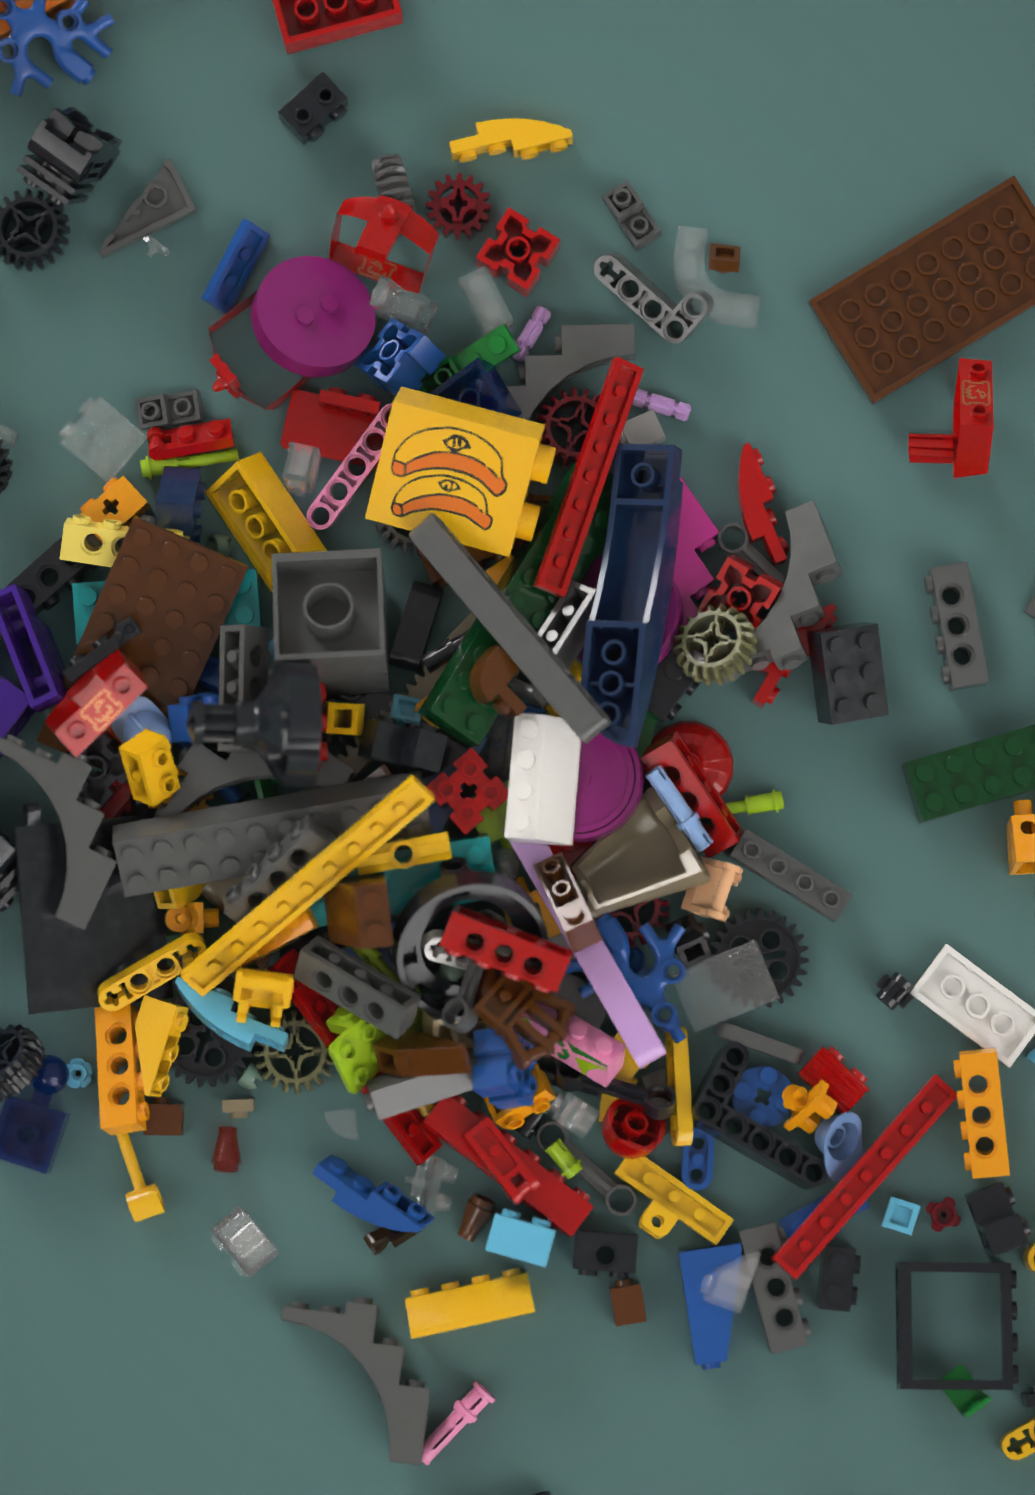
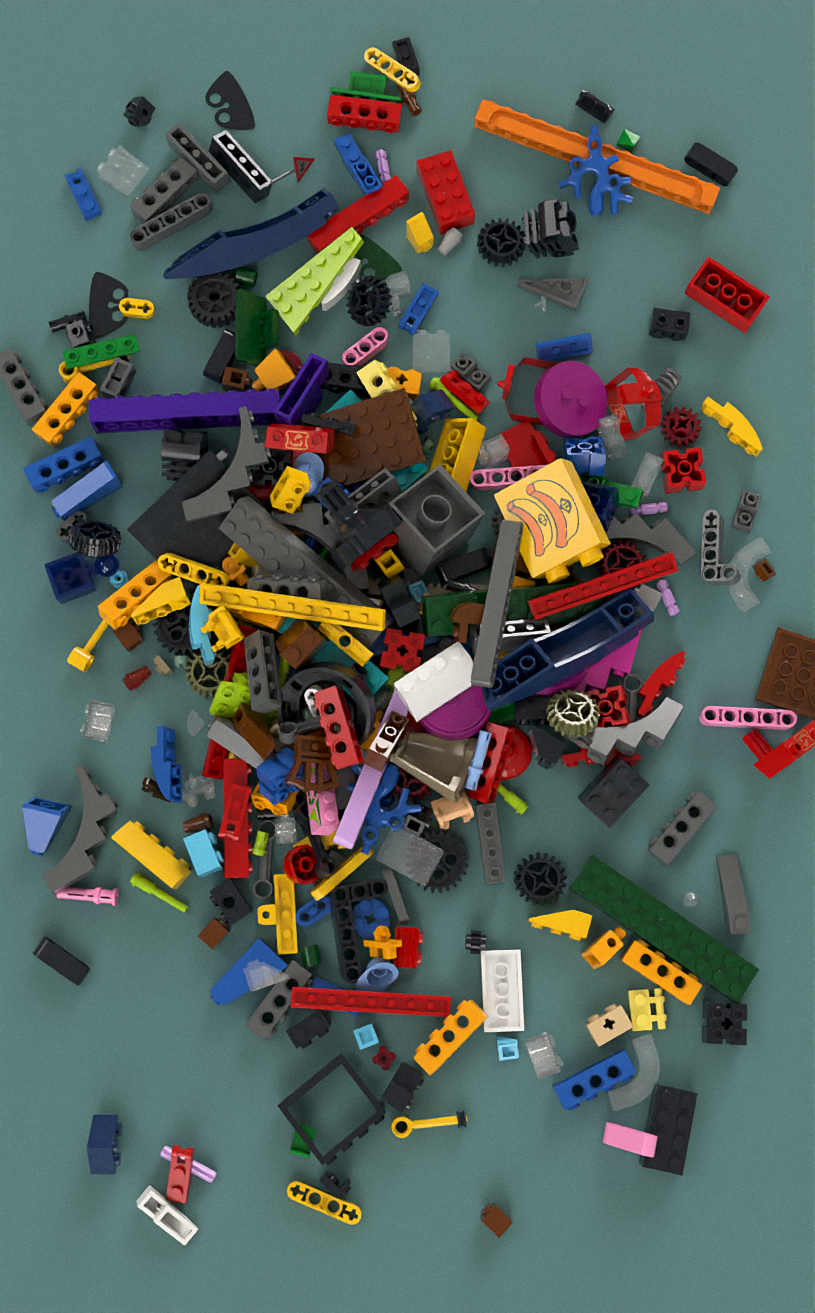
camera: 50 degrees right, 5 degrees down
none -> slope [22,797,72,855]
none -> lime pin [130,872,189,913]
none -> dark green beam [300,944,321,968]
none -> bright pink beam [342,327,388,367]
none -> blue plate [398,283,439,336]
none -> black gear [513,852,567,906]
none -> yellow slope [527,910,593,941]
none -> black slope [528,725,567,769]
none -> bright pink beam [699,706,797,730]

